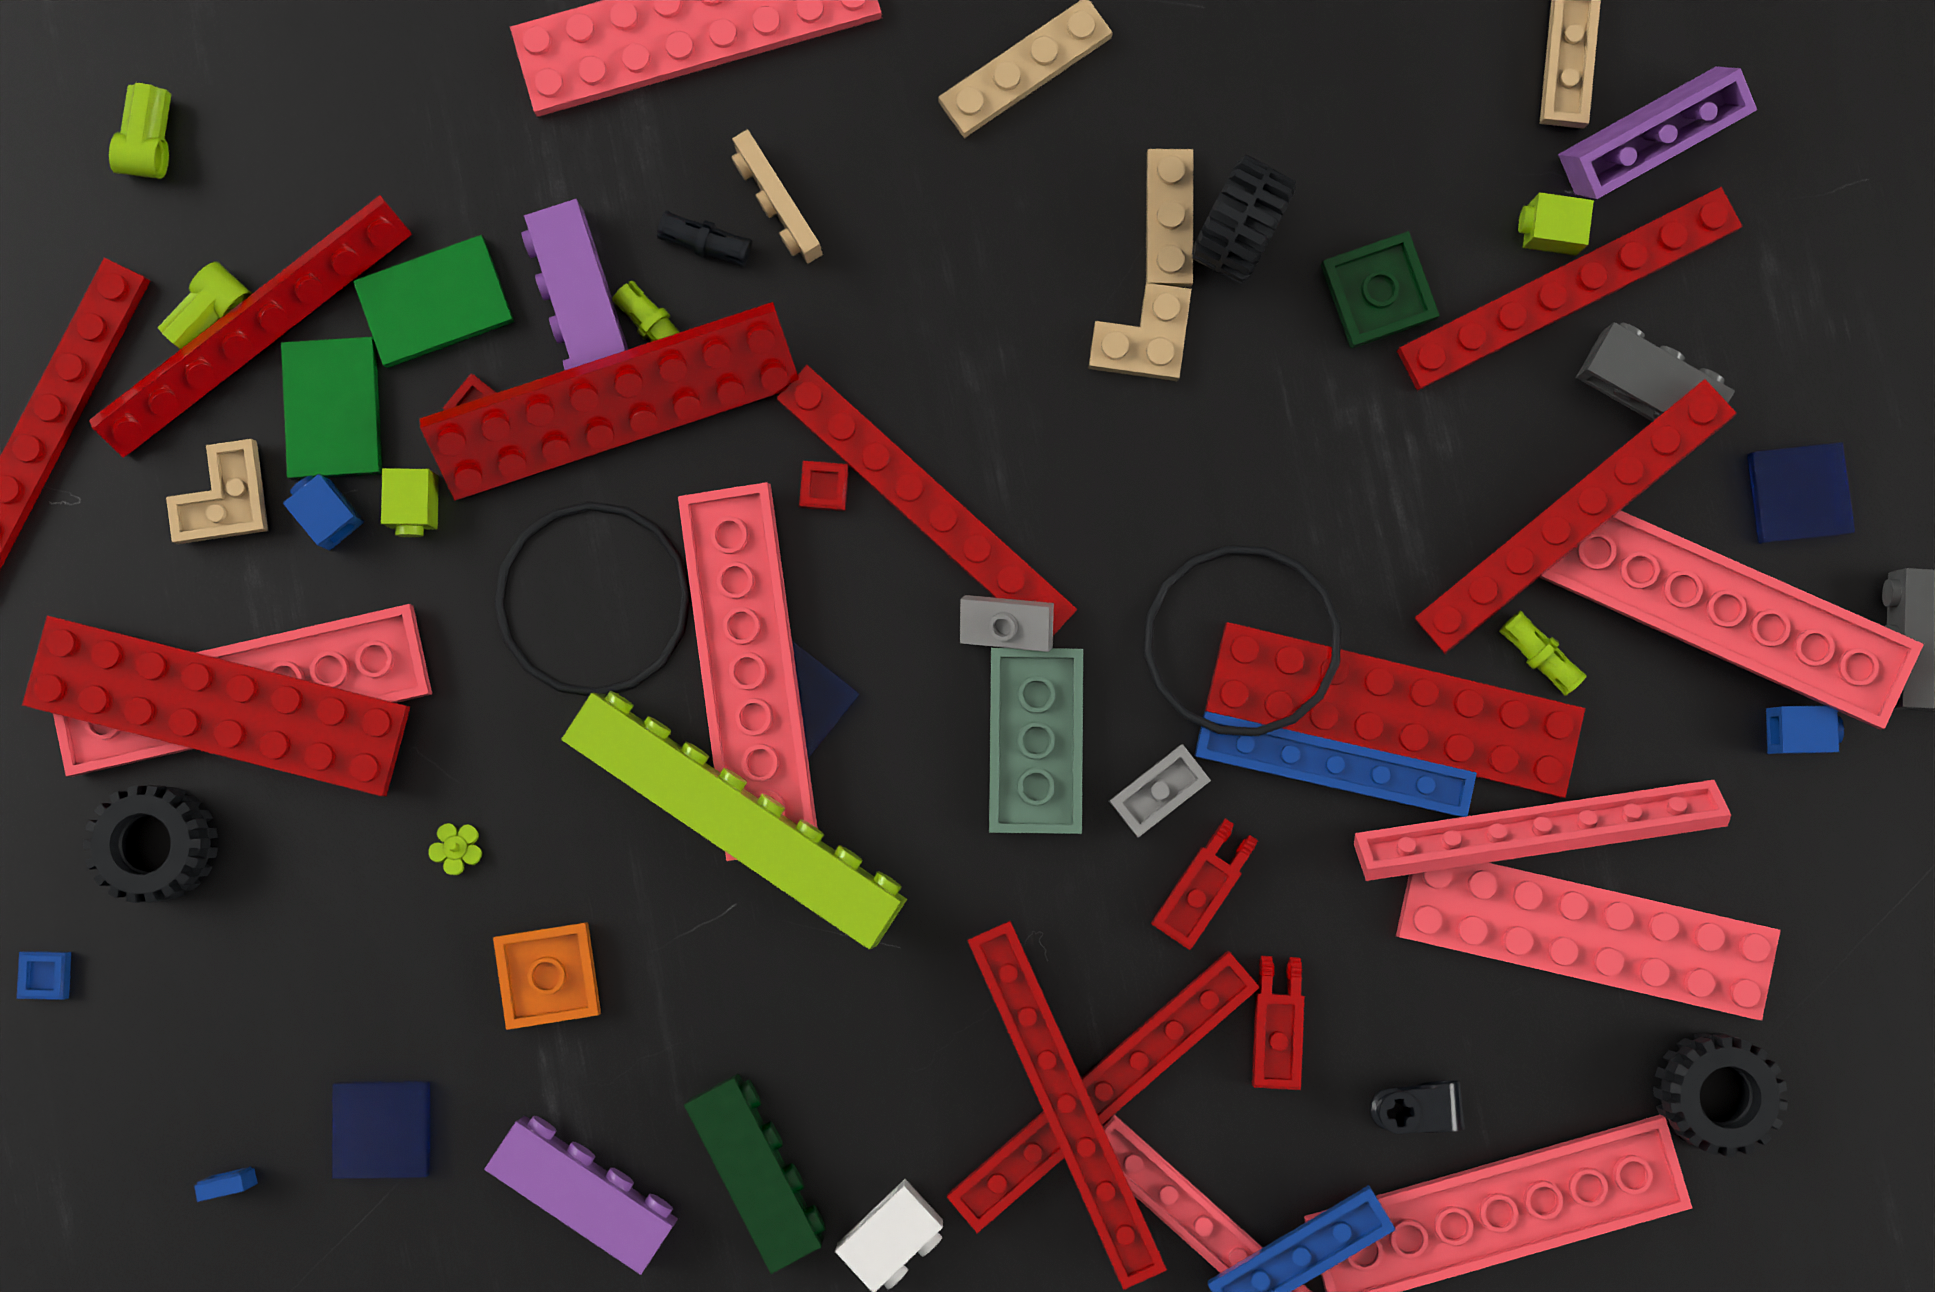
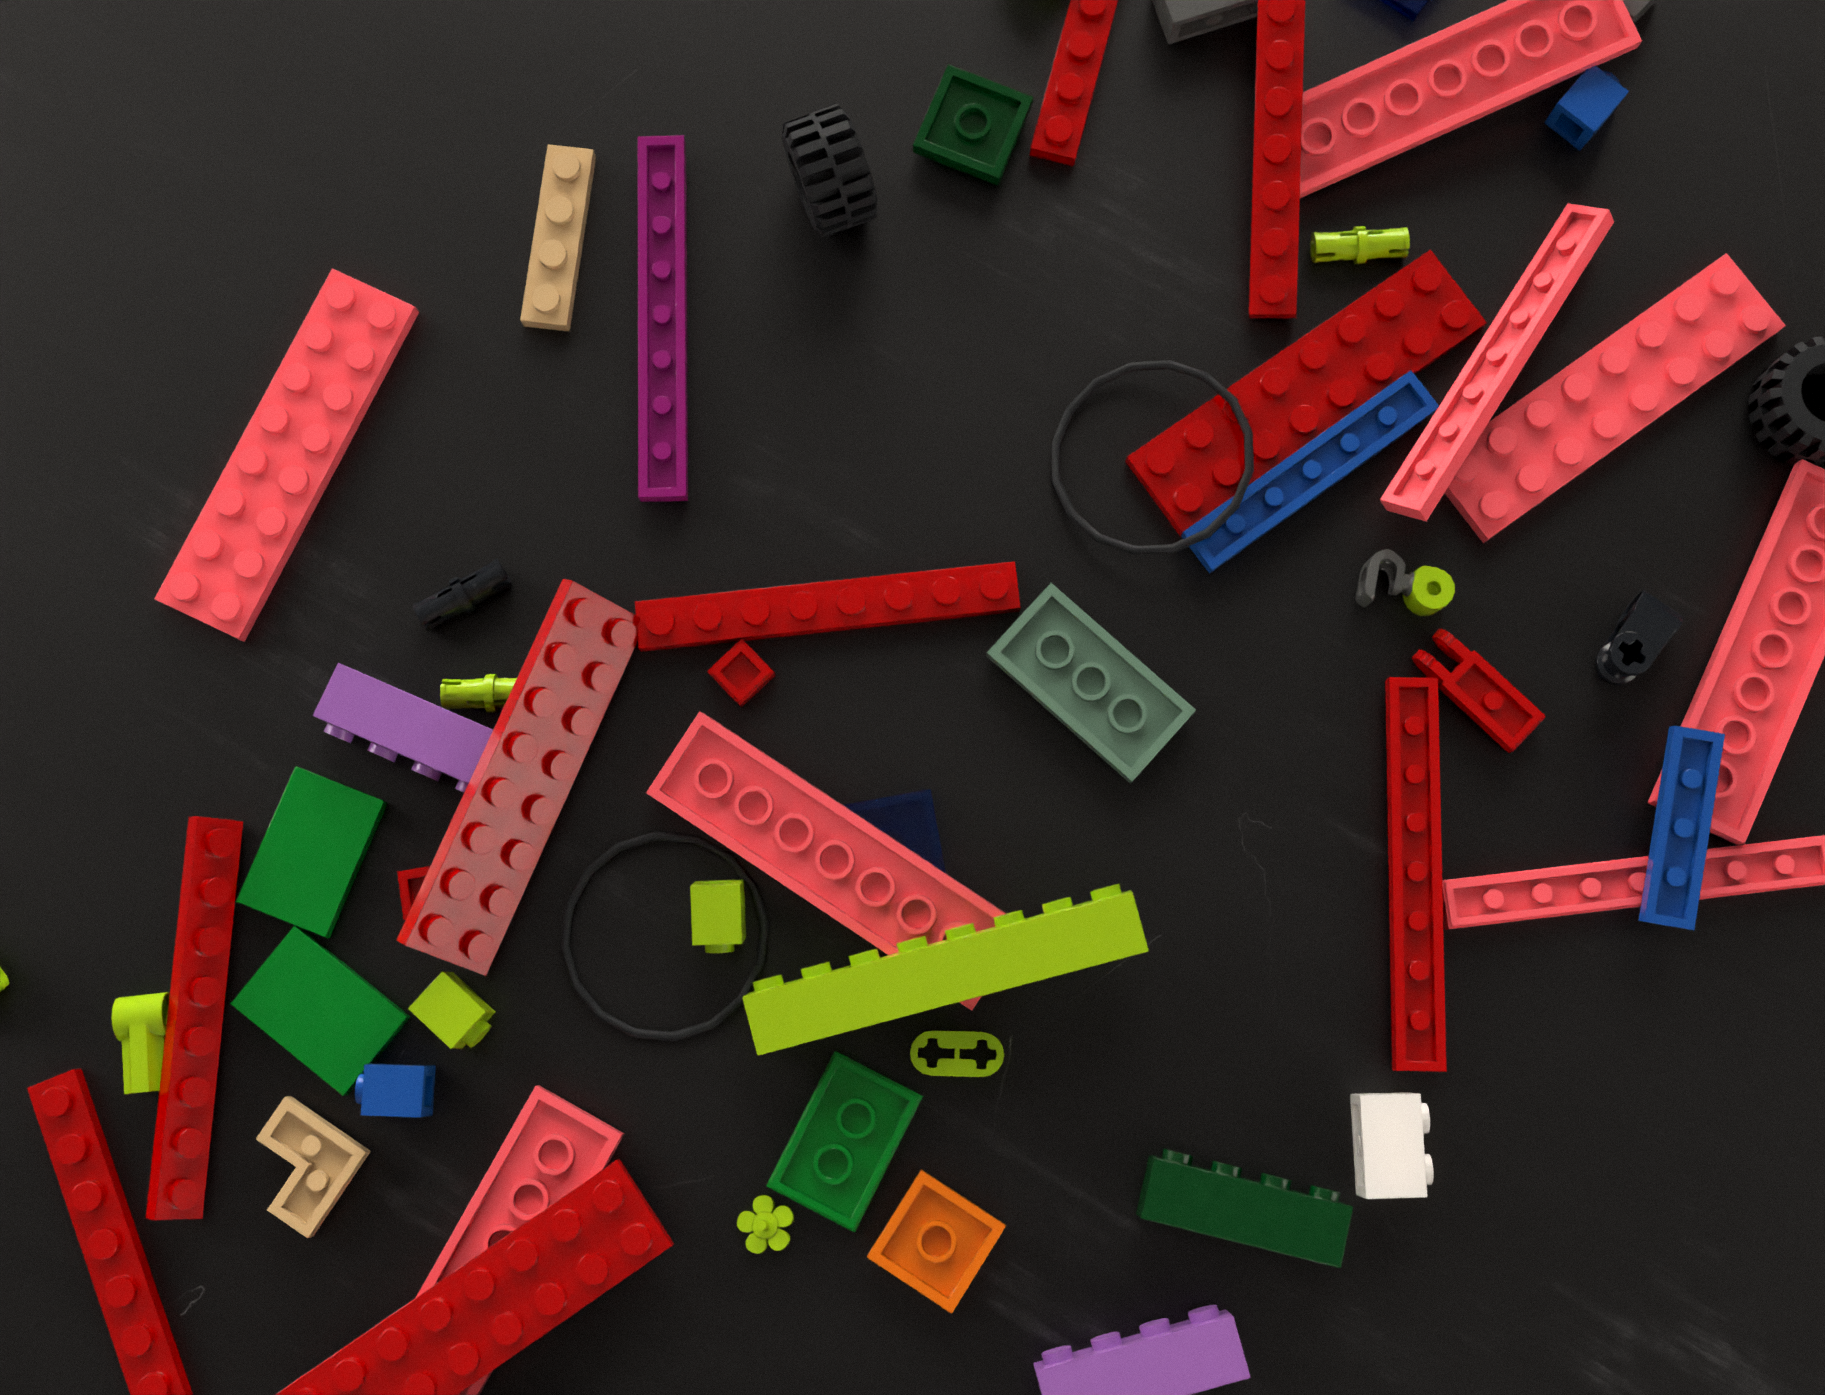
camera: 45 degrees left, 5 degrees down
tan plate [731,129,823,264] -> none
light grey plate [960,595,1054,652] -> none
red plate [967,921,1167,1290] -> none
tan plate [1088,283,1191,381] -> none
light grey plate [1109,744,1211,837] -> none
tan plate [1146,149,1193,287] -> none
red hinge [1150,818,1258,950] -> none
none -> magenta plate [638,135,688,502]
none -> lime brick [690,879,746,953]
none -> green tile [766,1051,923,1233]
none -> lime beam [910,1030,1004,1077]
none -> leg [1356,549,1455,616]

